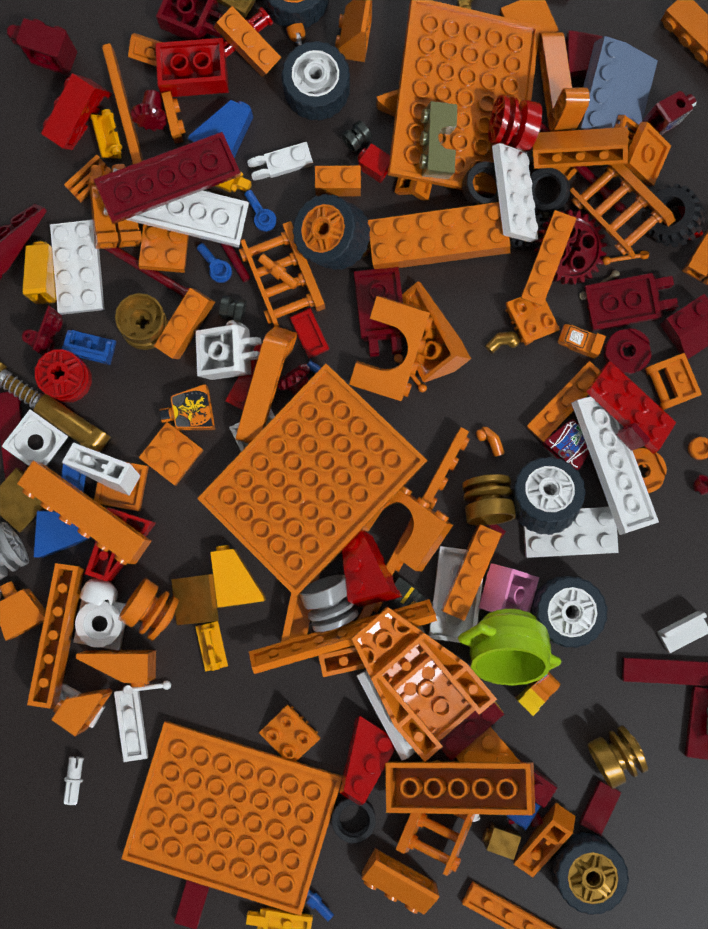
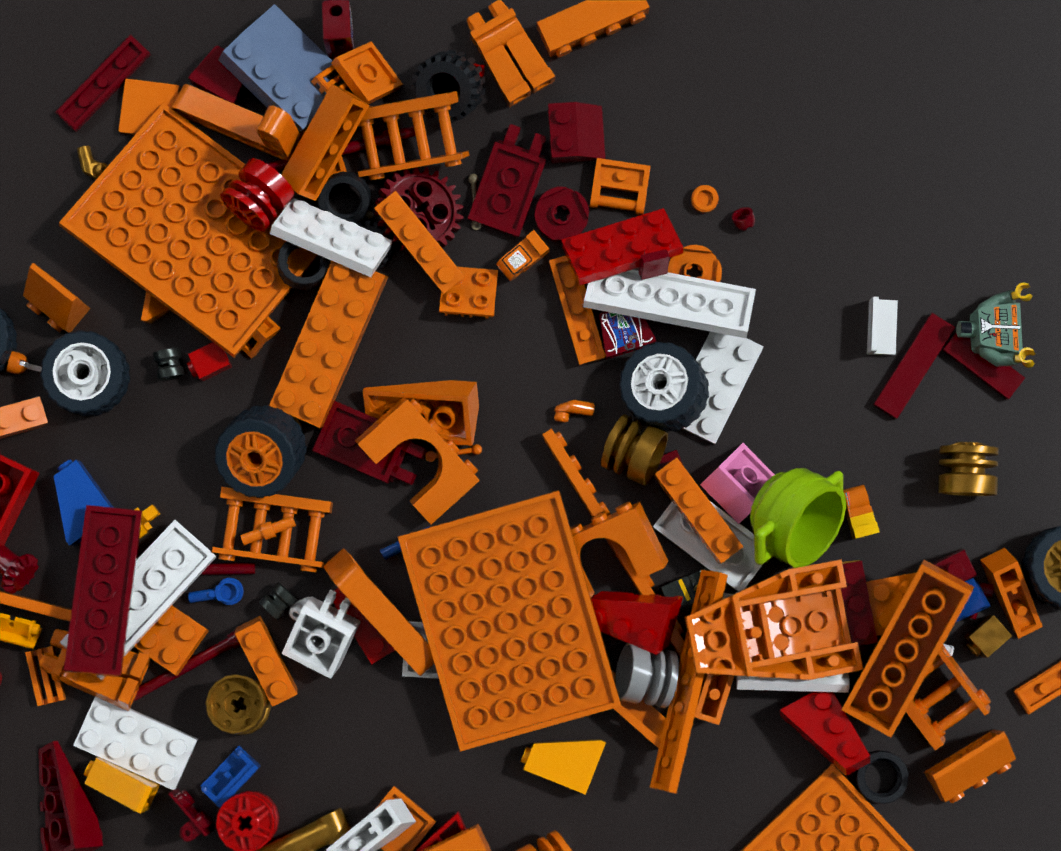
camera: 65 degrees left, 0 degrees up
orange plate [139,422,204,486] -> none
torso [160,384,216,430] -> none
orange plate [162,91,186,144] -> none
pearl gold tile [171,574,219,625] -> none
light orange hinge [195,621,228,672] -> none
blue plate [244,190,276,232] -> none
white hinge [247,142,313,180] -> none
orange hinge [259,704,321,761] -> none
dark red gear [277,364,310,396] -> none
red tile [290,308,329,359] -> none
orange brick [315,166,361,196] -> none
olive arch [419,101,458,179] -> none
pearl gold arm [485,332,520,354] -> none
wheel [531,576,608,648] -> none
dark red tile [579,781,622,835] -> none
orange hinge [602,251,649,265] -> none

